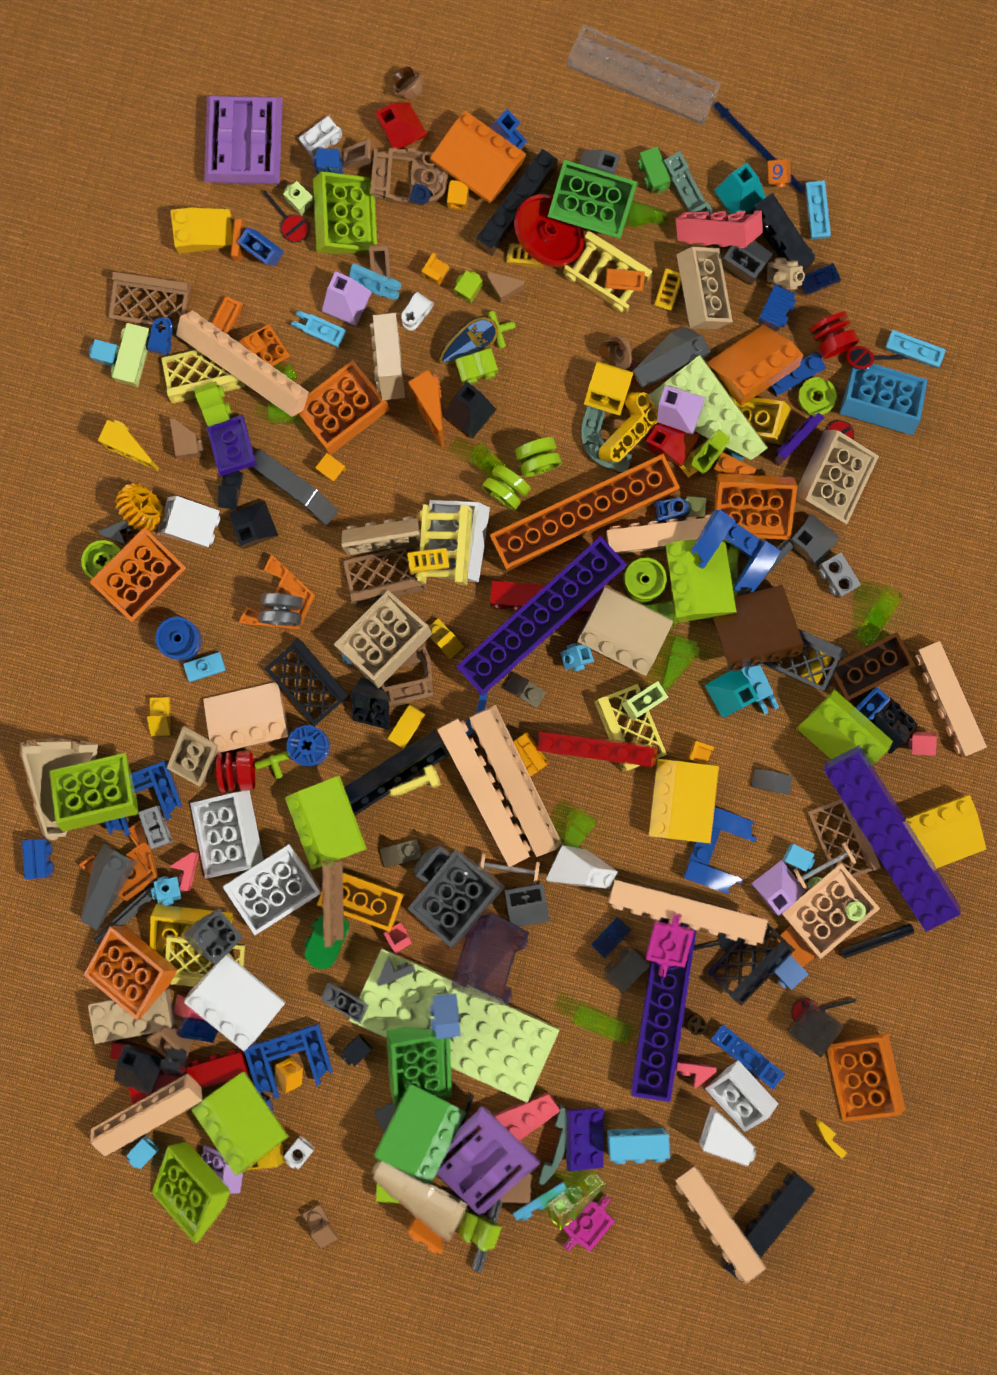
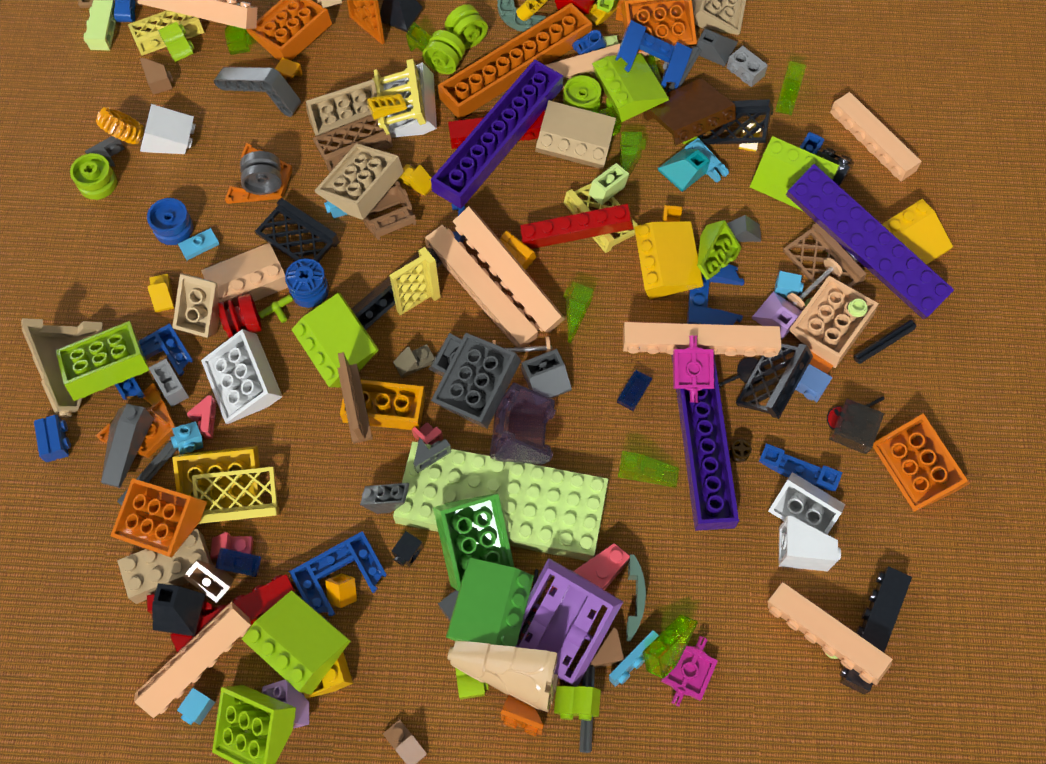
camera: 15 degrees left, 20 degrees down
medium azure brick [89,339,118,367] -> none
orange slope [89,527,186,622] -> none
yellow slope [98,420,159,471] -> none
black slope [160,1048,187,1077] -> none
dark grey slope [182,909,243,965] -> none
white slope [184,954,285,1051] -> none
dark purple plate [207,415,257,476] -> none
black slope [218,471,244,510] -> none
white slope [223,844,321,935] -> none
black slope [229,500,279,549] -> none
white brick [284,1135,315,1169] -> none
green brick [303,915,350,969] -> none
black slope [352,678,389,730] -> none
yellow slope [388,704,426,749] -> none
medium blue brick [430,993,461,1039] -> none
dark tan slope [504,672,546,708] -> none
white slope [546,845,618,889] -> none
medium azure brick [560,643,594,672] -> none
dark purple plate [566,1107,604,1171] -> none
clear smoke brick [604,947,650,994] -> none
medium azure brick [607,1127,670,1164] -> none
coral slope [676,1060,717,1089] -> none
yellow slope [815,1118,847,1159] -> none
reddish brown brick [826,632,915,701] -> none
coral brick [908,731,937,755] -> none
none -> lime wedge [697,220,742,280]

